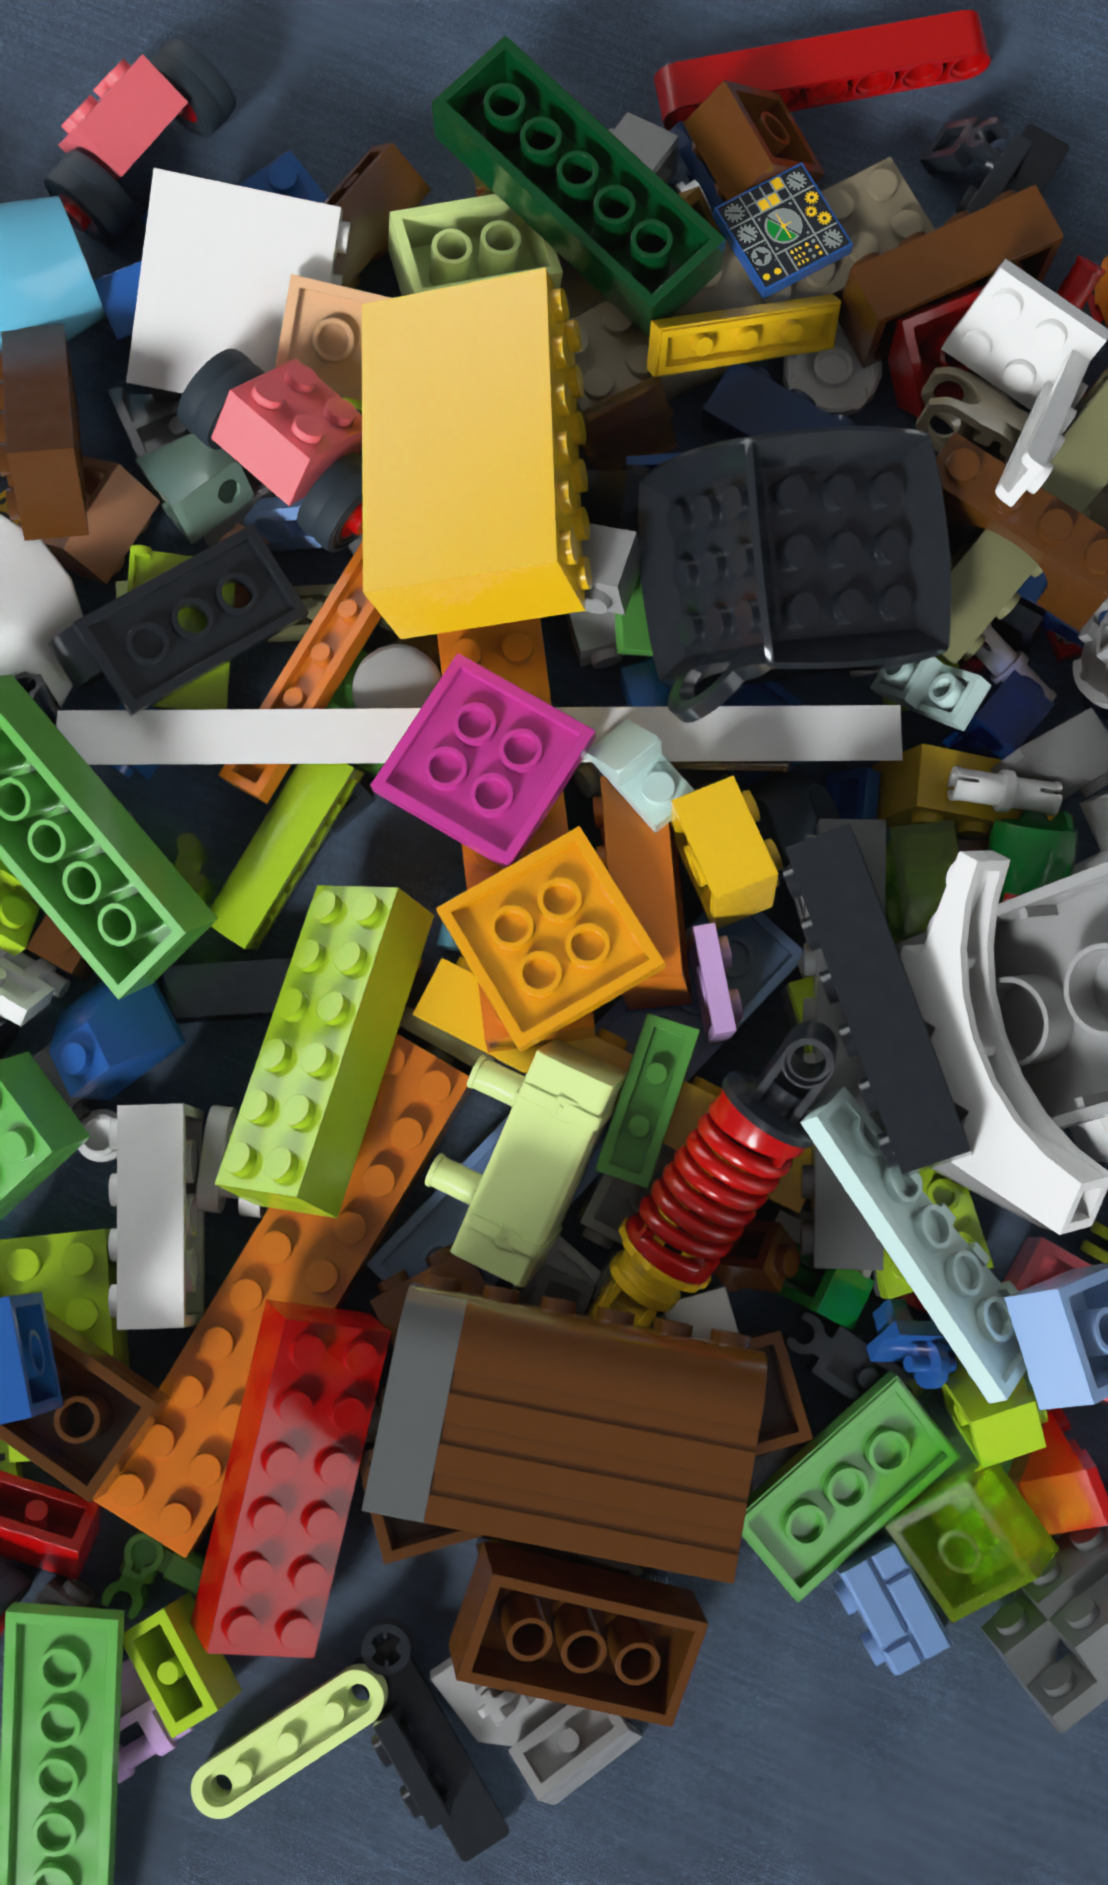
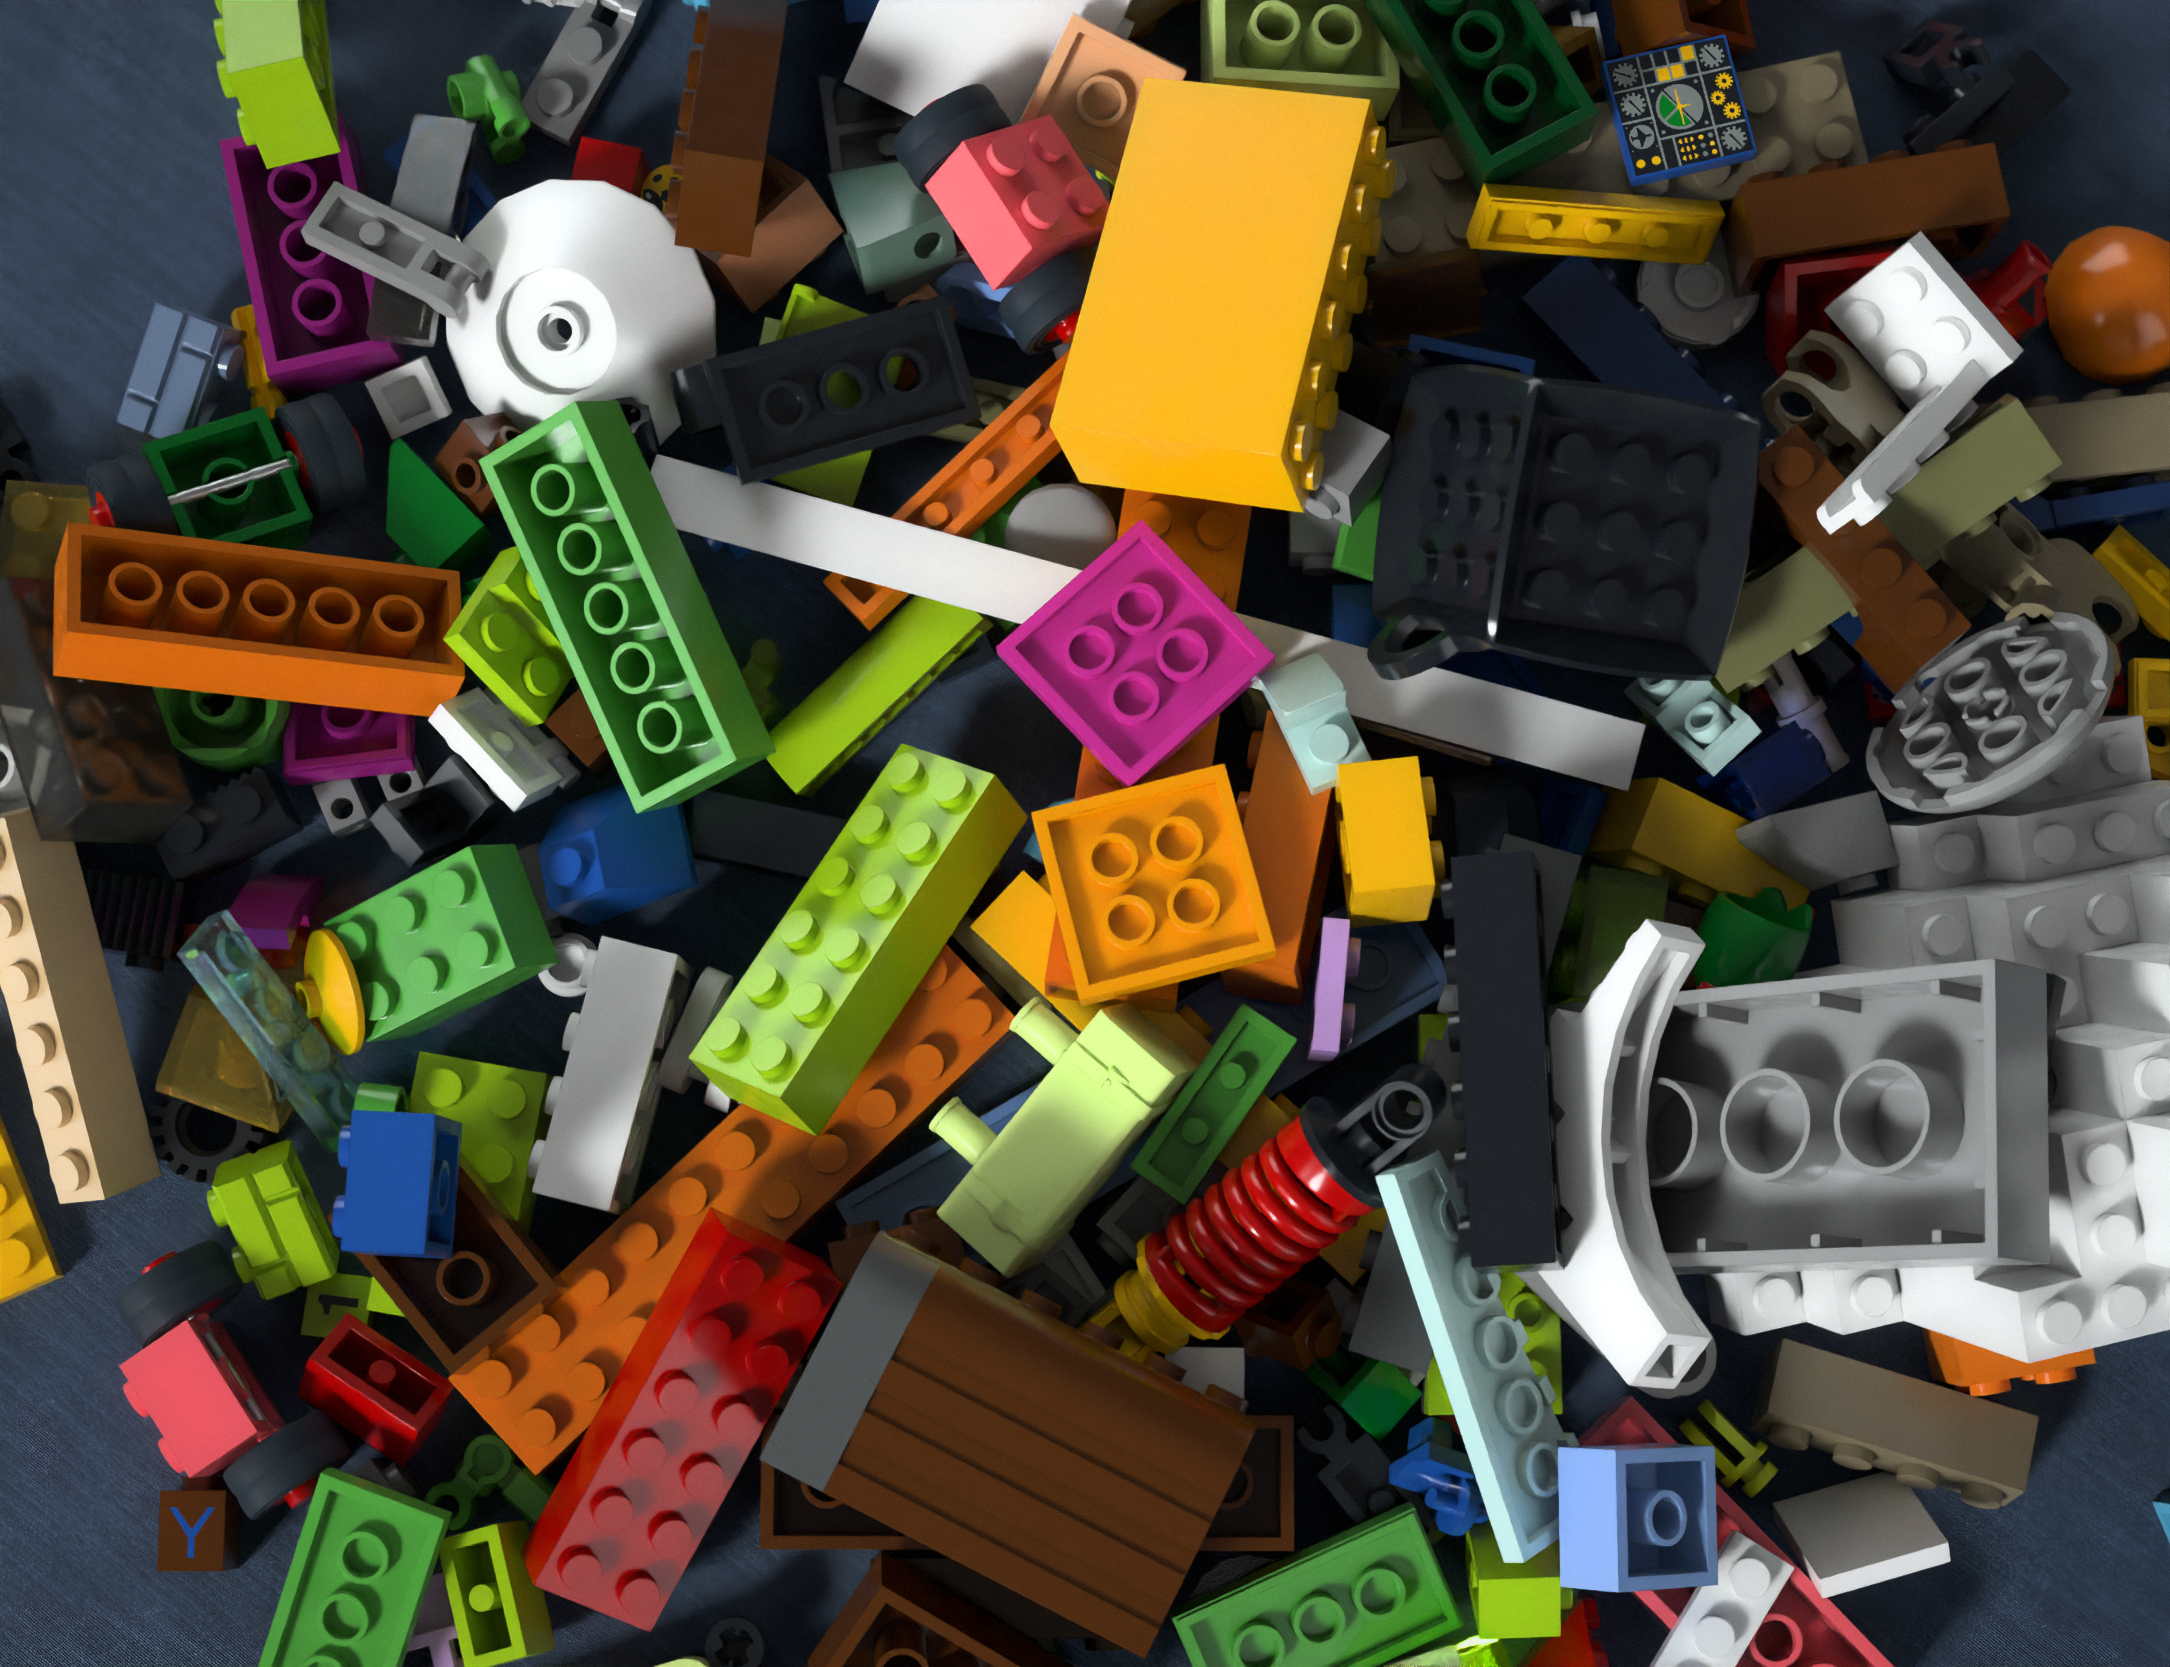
camera: 20 degrees right, 0 degrees up
white pin [947,766,1063,816] -> none

